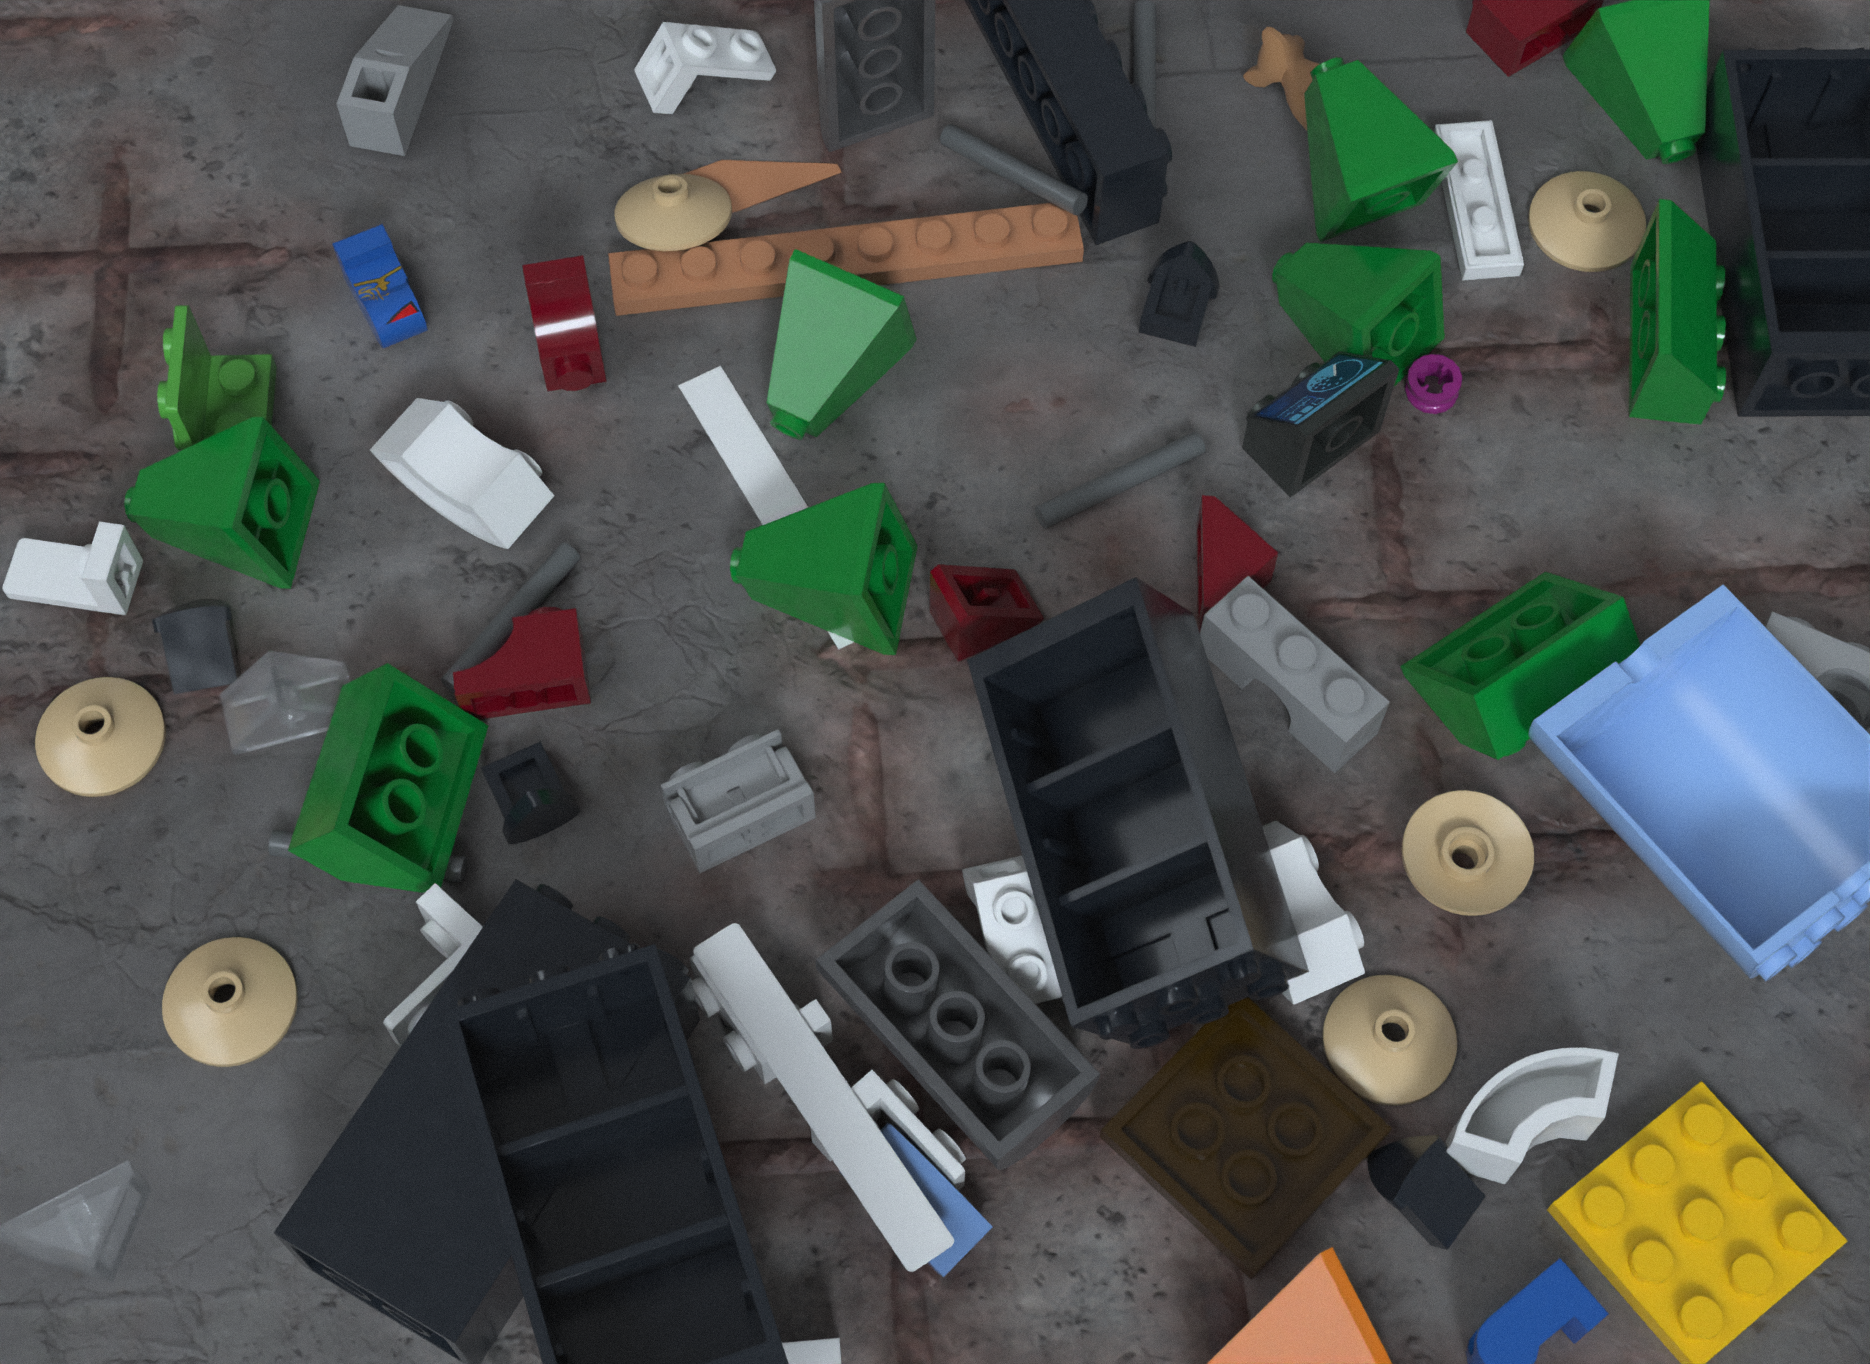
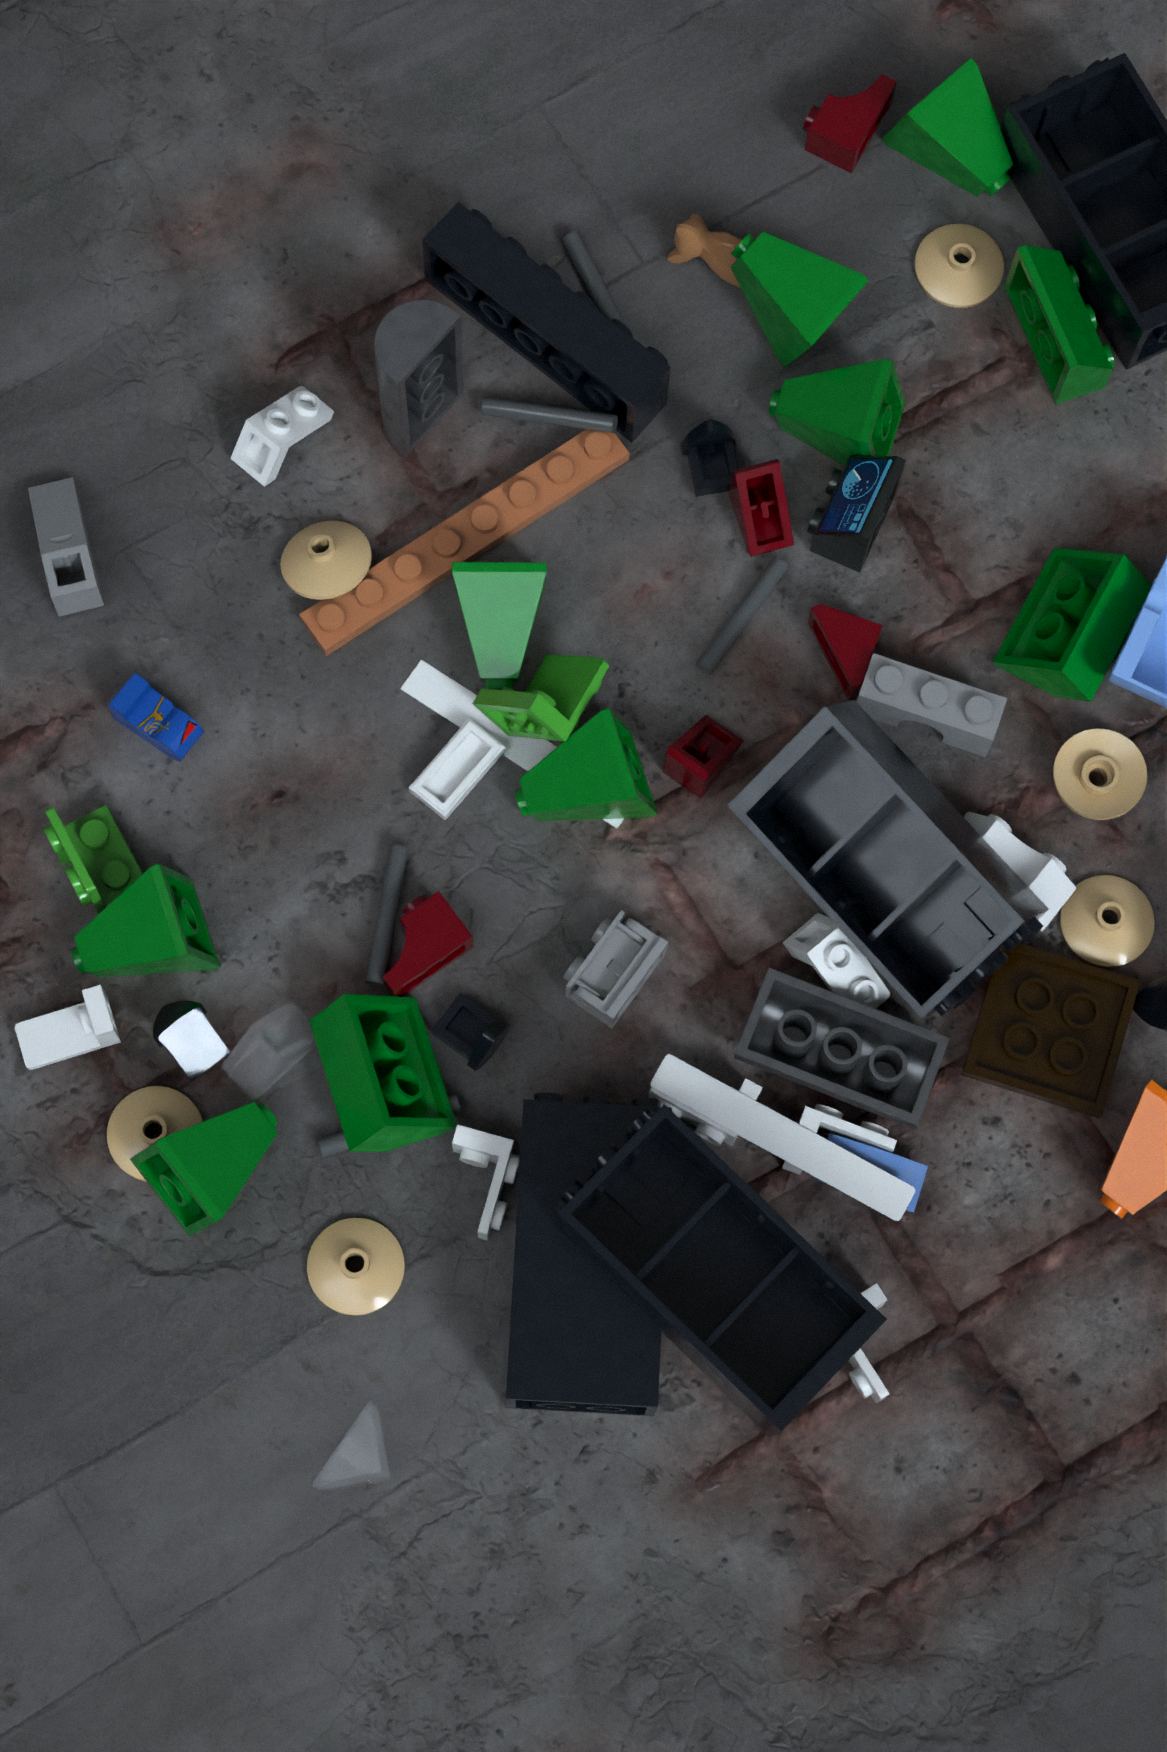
camera: 30 degrees left, 10 degrees up
white brick [370,398,554,549] -> none
dark red arch [522,255,607,392] -> none
nougat sticker [684,160,842,213] -> none
magenta bush [1405,354,1462,414] -> none
white tile [1434,120,1524,281] -> none
none -> green slope [130,1102,278,1236]
none -> white tile [409,718,506,820]
none -> bright green bracket [472,654,609,742]
none -> dark red slope [729,459,794,557]

